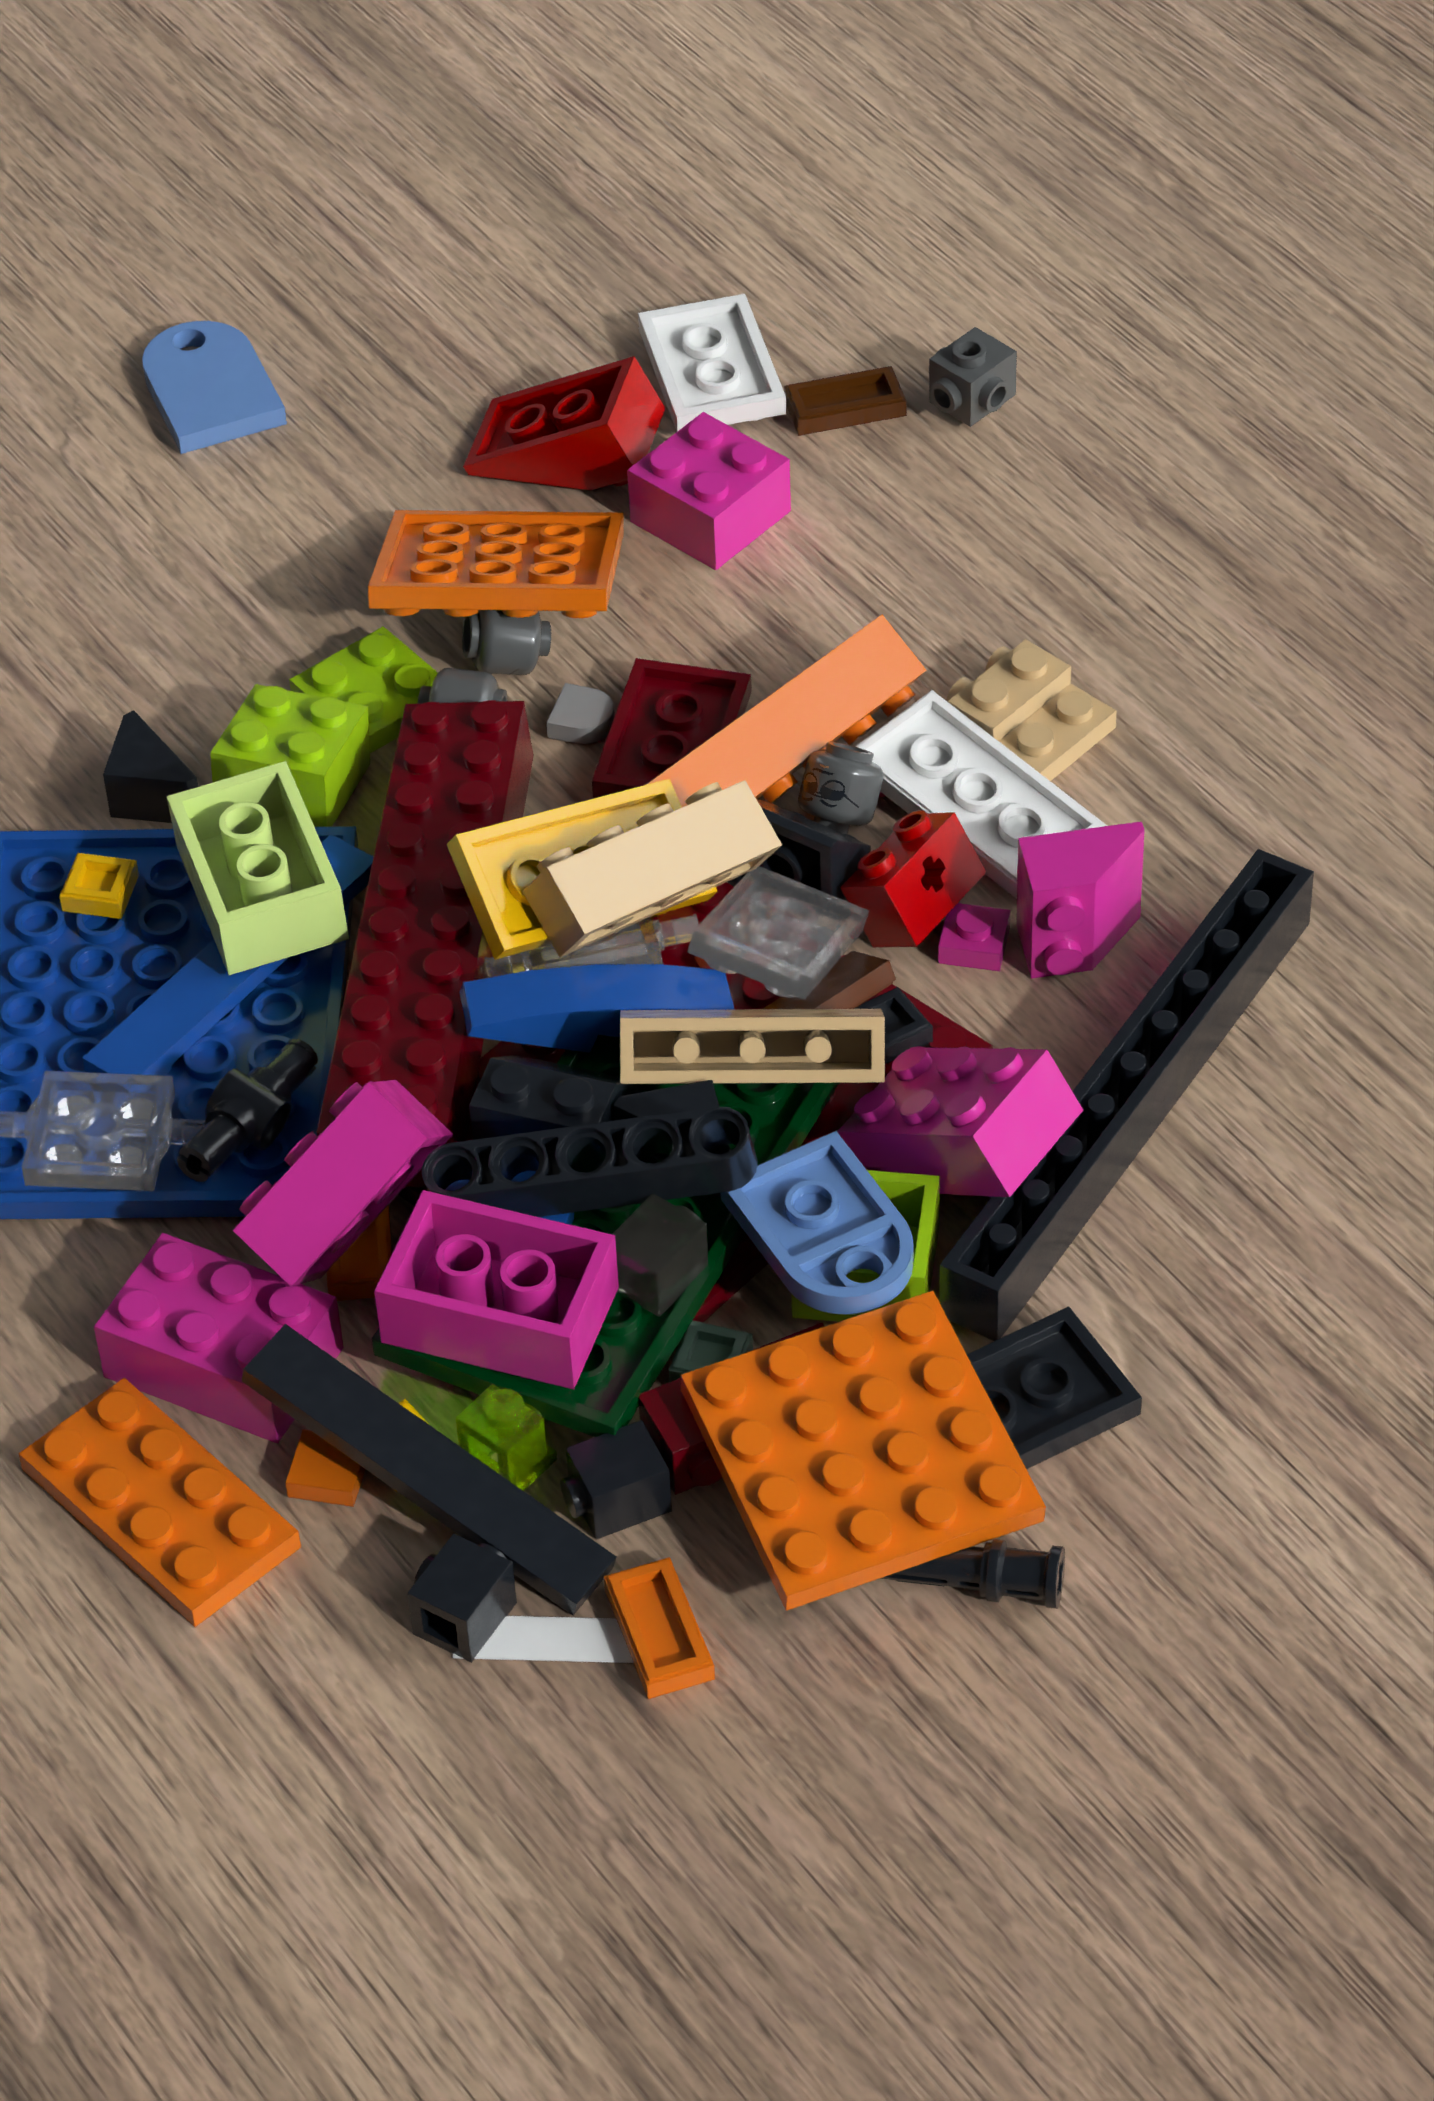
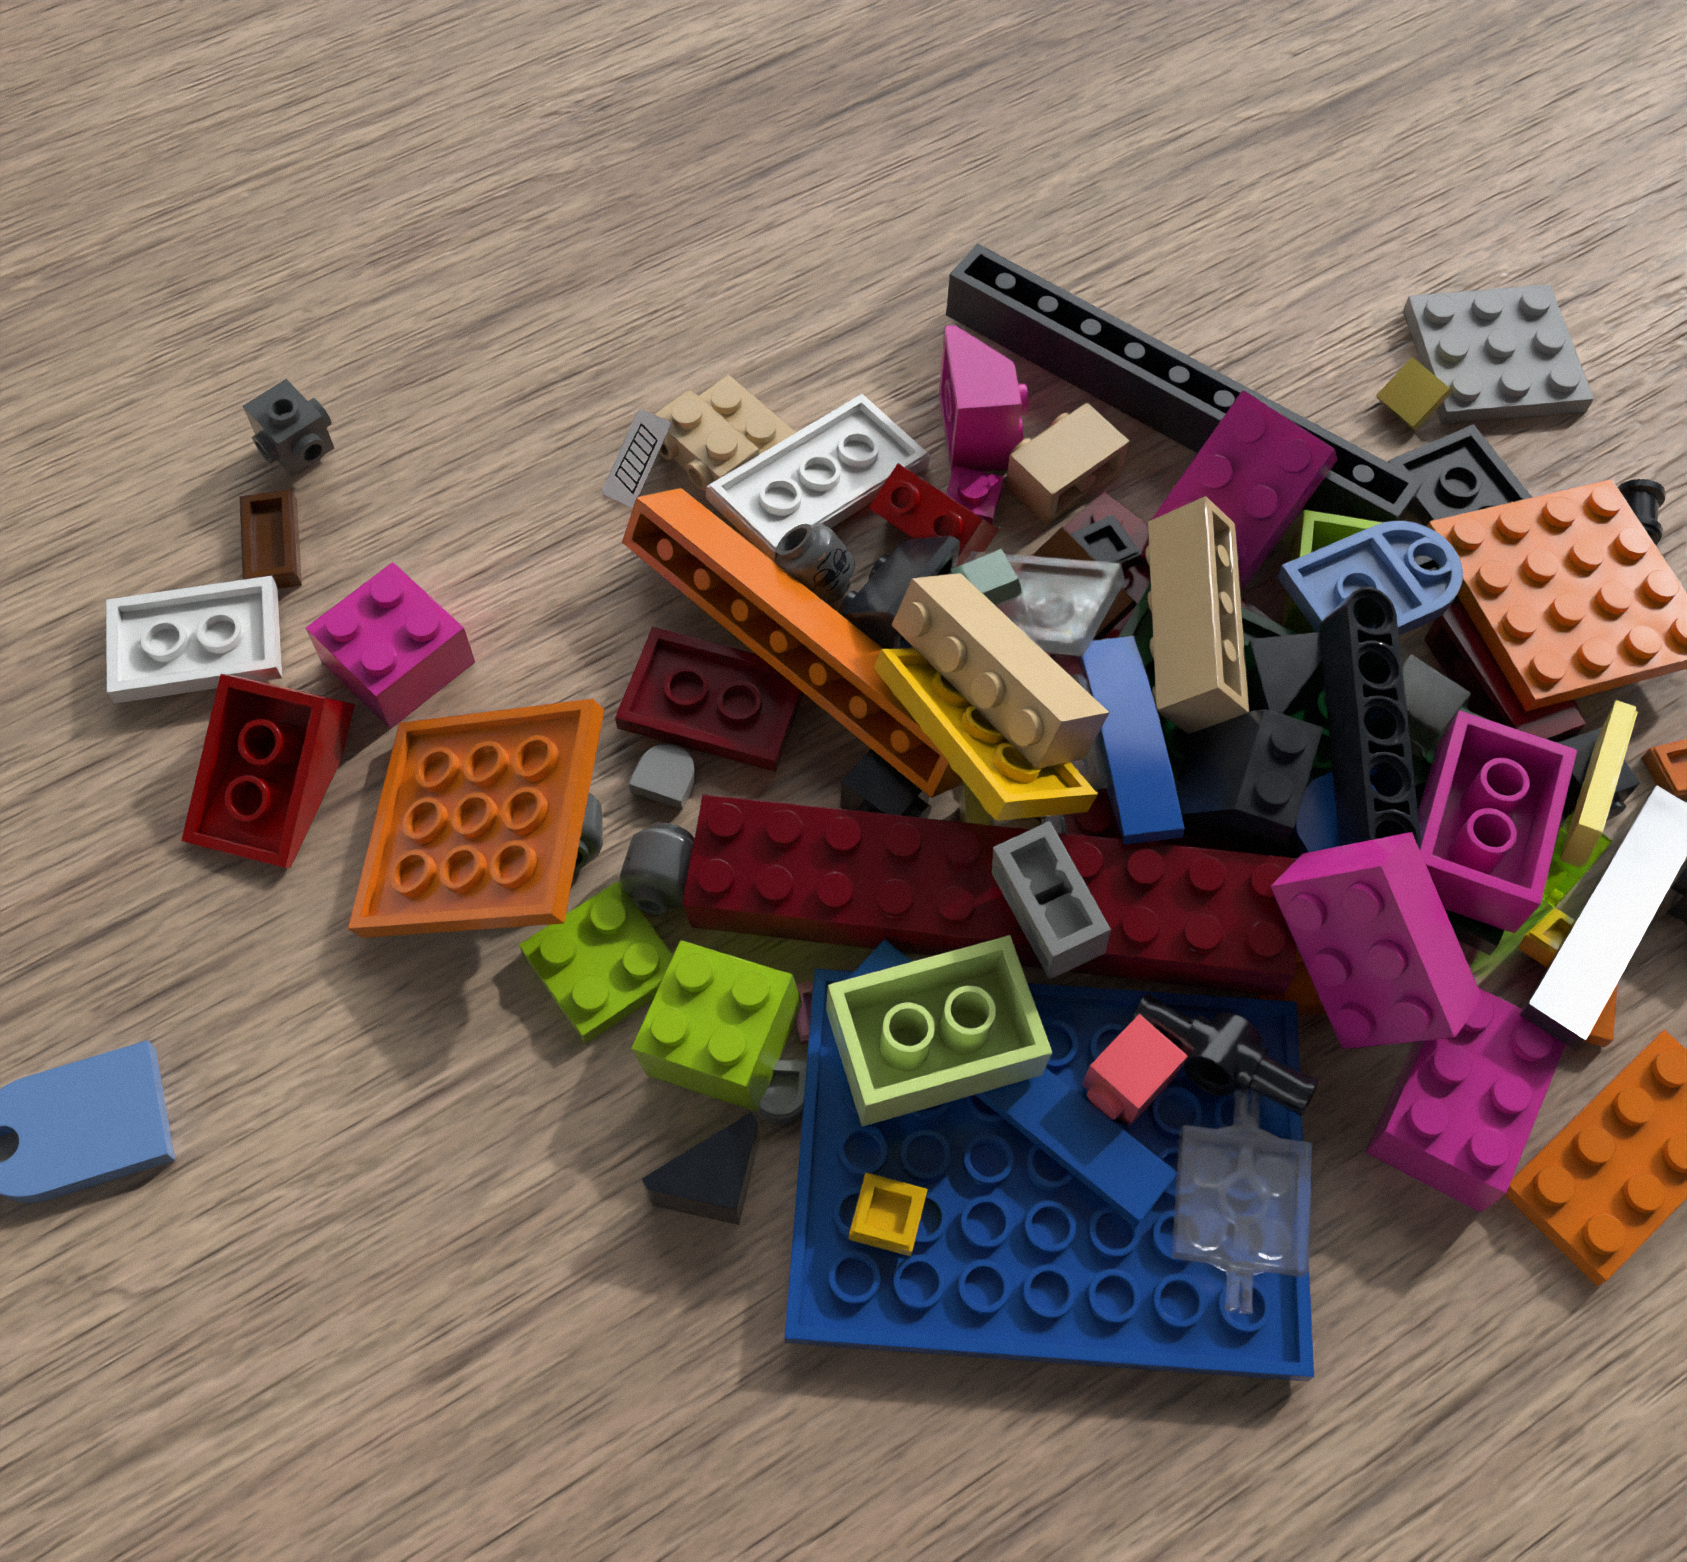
camera: 90 degrees left, 15 degrees up
none -> white sticker [602,409,671,507]
none -> tile [950,549,1023,605]
none -> light grey brick [992,821,1111,980]
none -> tan brick [1005,402,1130,525]
none -> coral brick [1082,1014,1188,1127]
none -> light yellow tile [1376,357,1452,431]
none -> light grey plate [1403,284,1594,424]
none -> light yellow tile [1559,700,1638,868]

